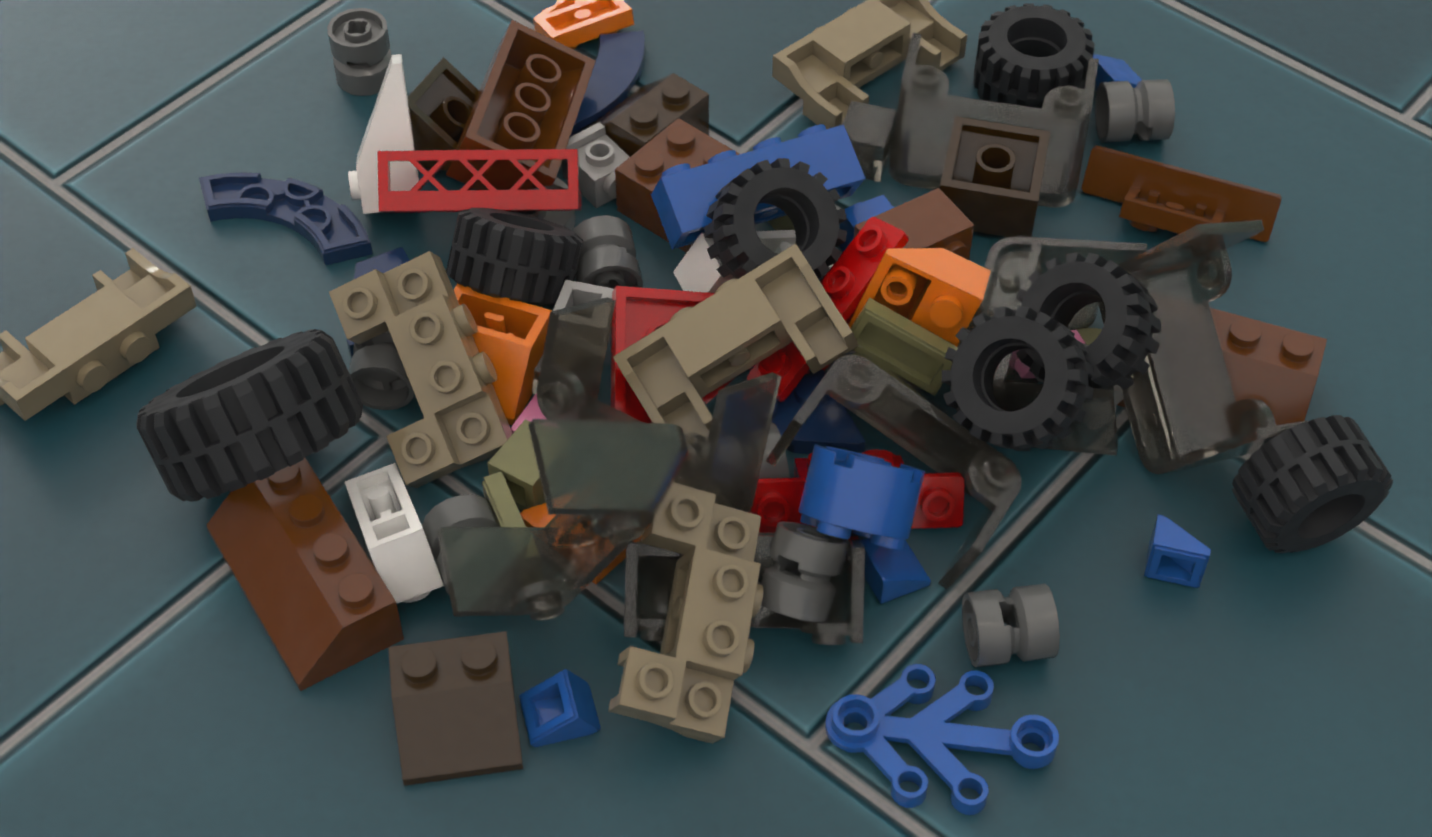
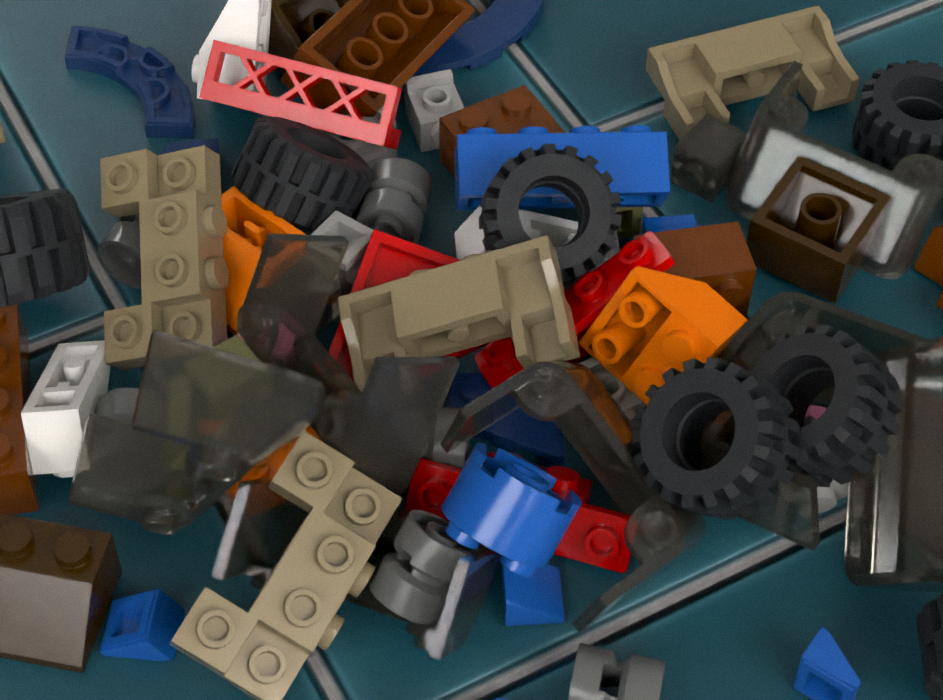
camera: 20 degrees right, 0 degrees up
dark brown slope [586,73,709,157] -> none
olive tile [850,297,958,396] -> none

